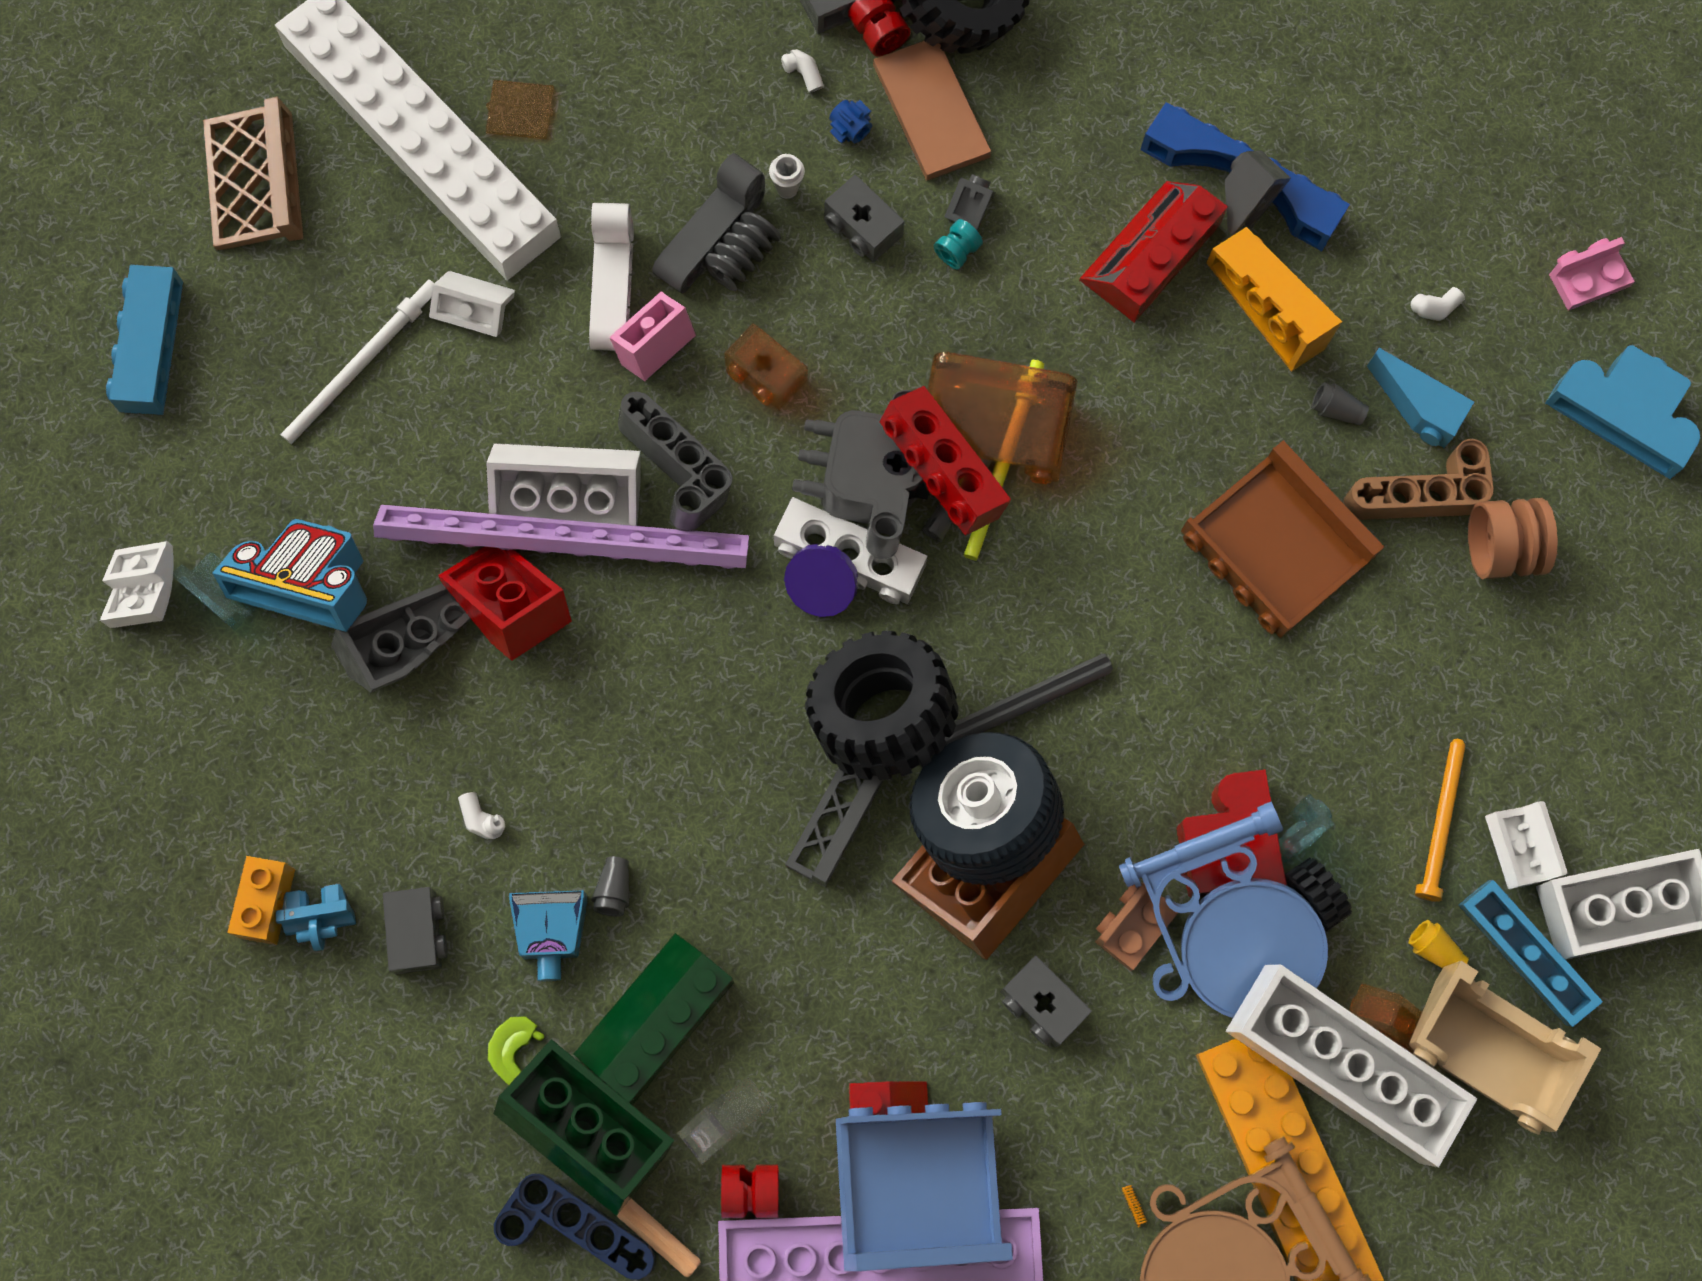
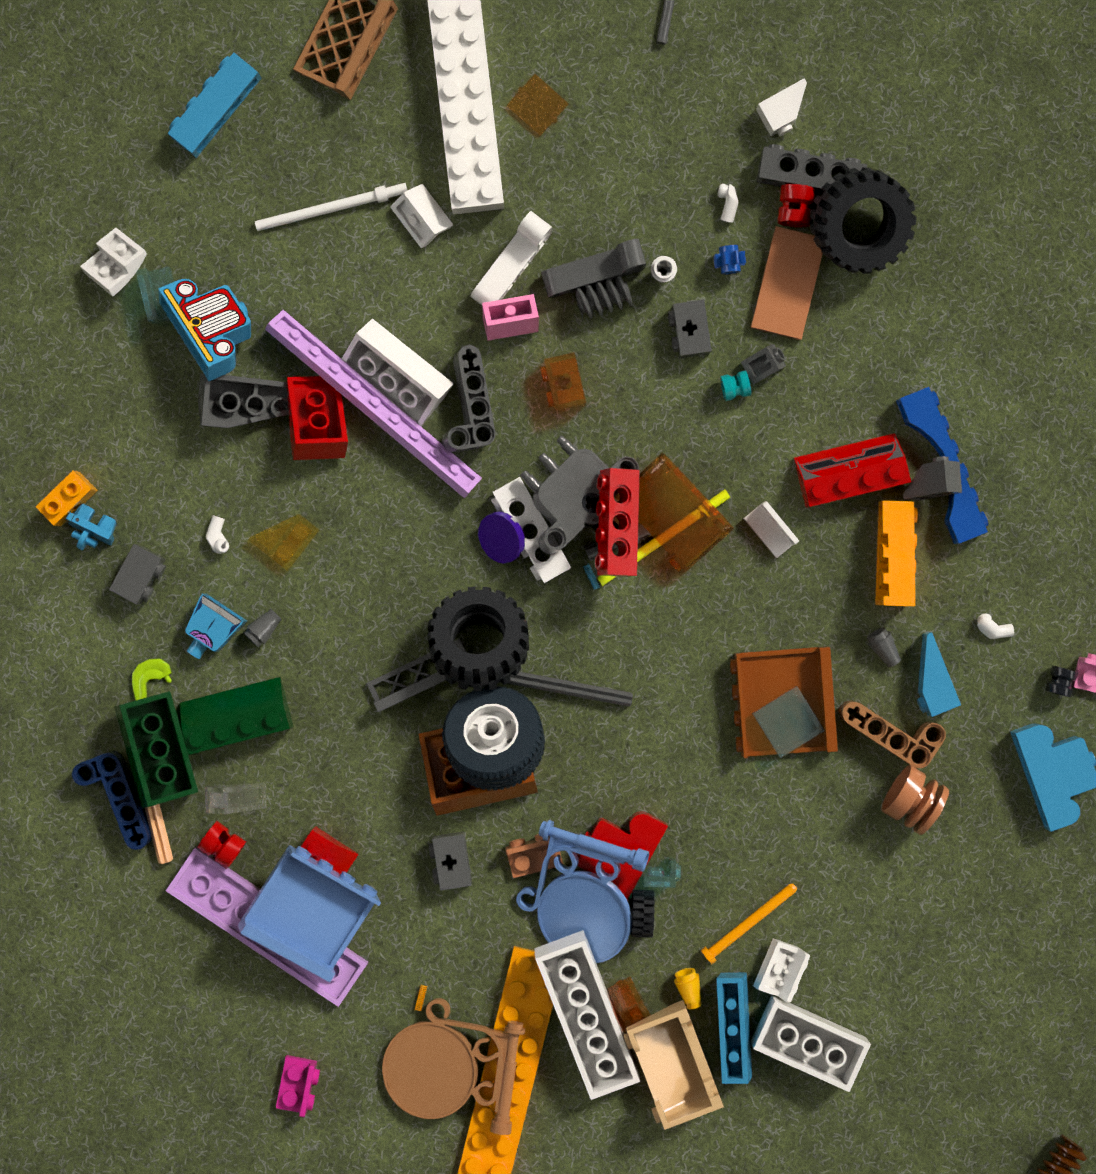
camera: 40 degrees right, 15 degrees up
none -> clear yellow wing [248,514,320,571]
none -> medium azure leg [583,563,600,589]
none -> white panel [743,501,799,558]
none -> clear light blue tile [752,686,825,758]
none -> black wheel [1045,665,1078,698]

